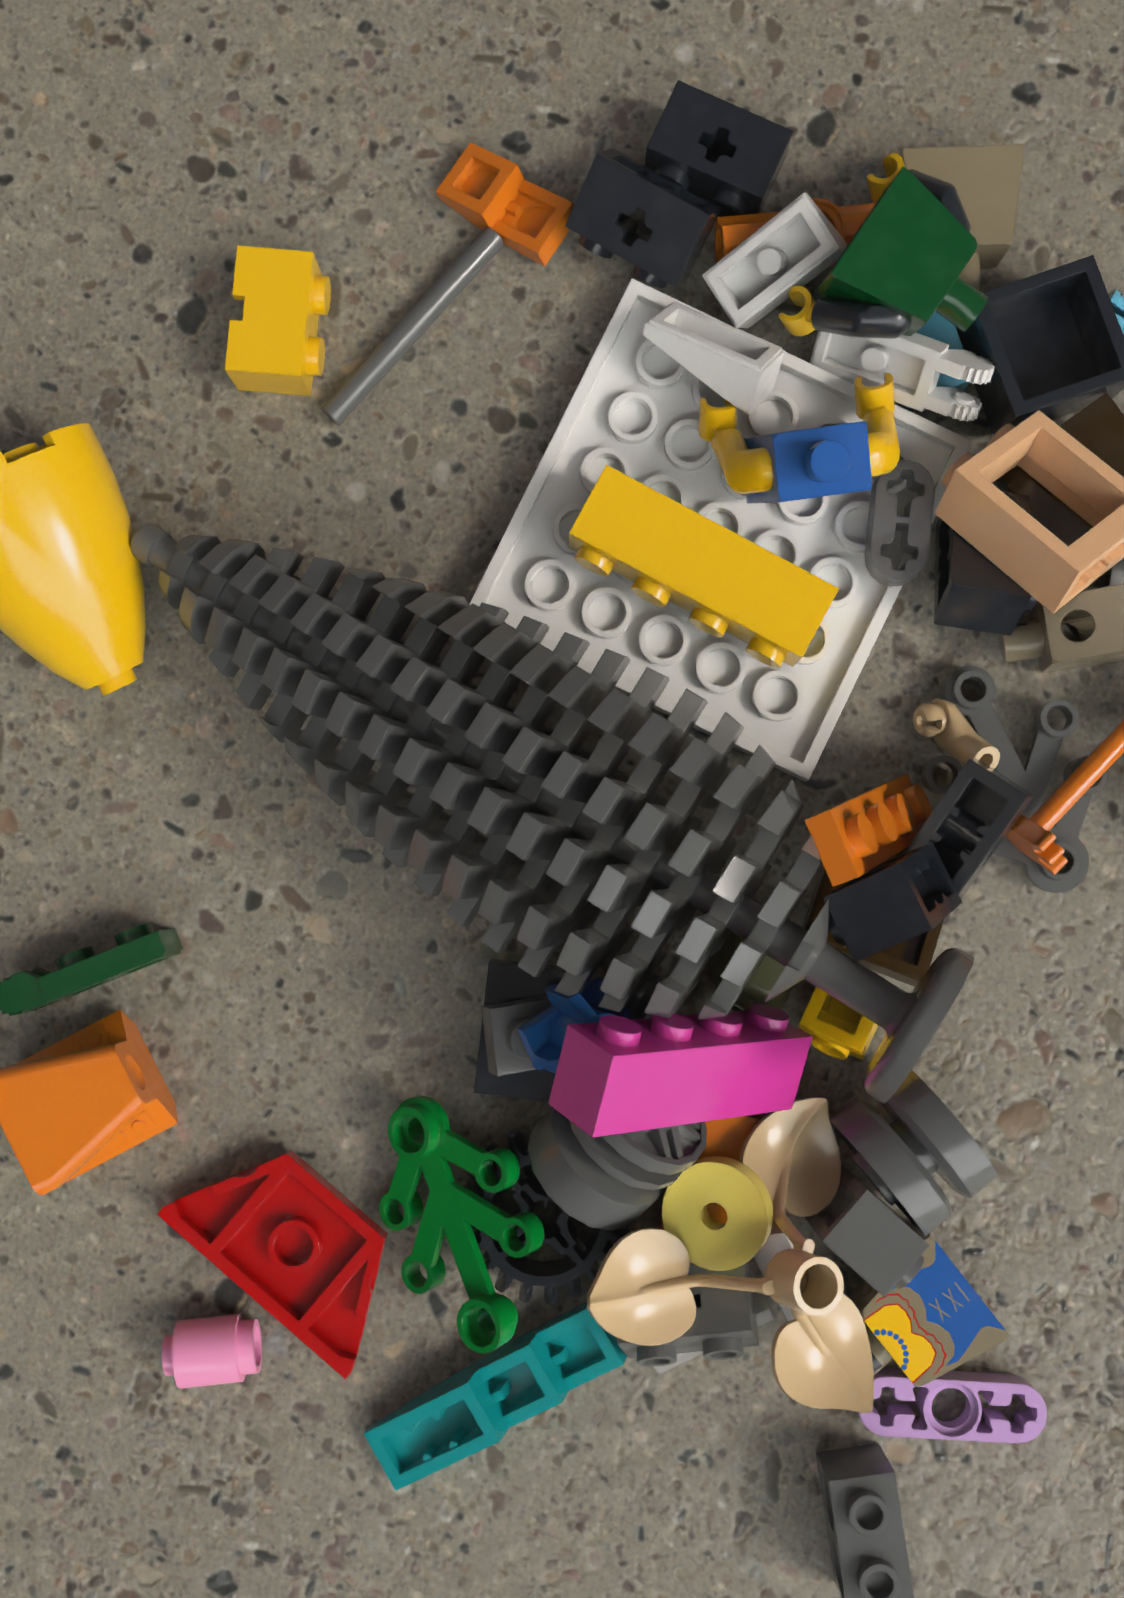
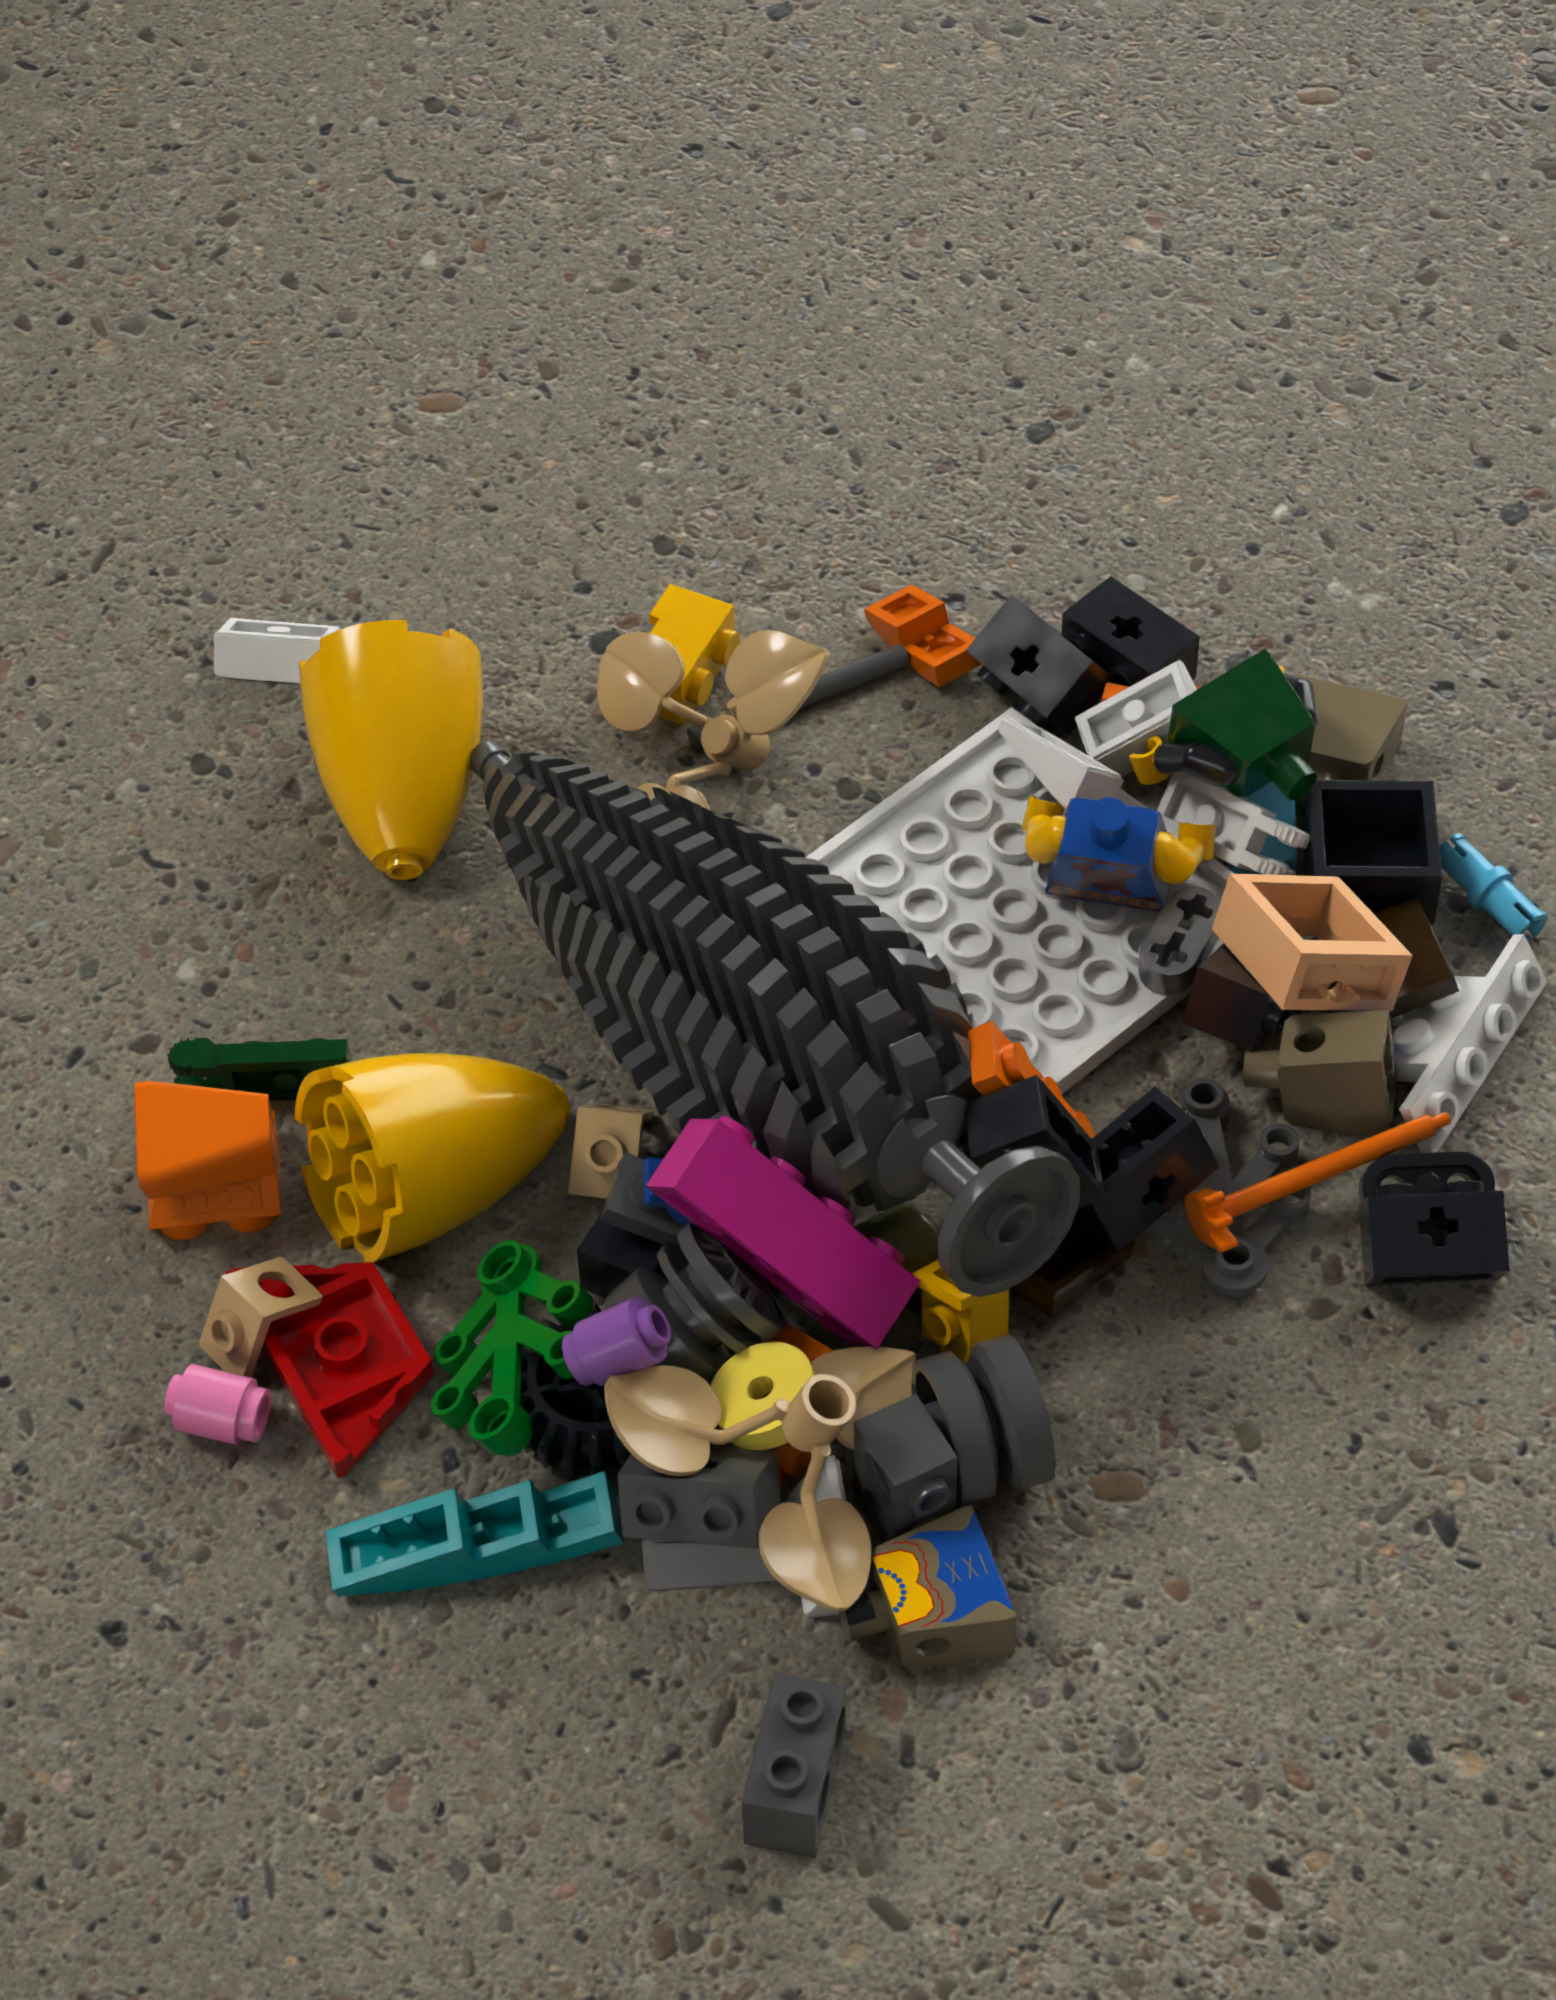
camera: 20 degrees right, 35 degrees down
yellow brick [569,464,839,668] -> none
lavender beam [857,1367,1047,1444] -> none
none -> tan bracket [199,1257,323,1378]
none -> yellow cylinder [295,1053,570,1262]
none -> medium lavender brick [562,1296,671,1387]
none -> tan bracket [568,1103,653,1199]
none -> tan plant [597,630,830,810]

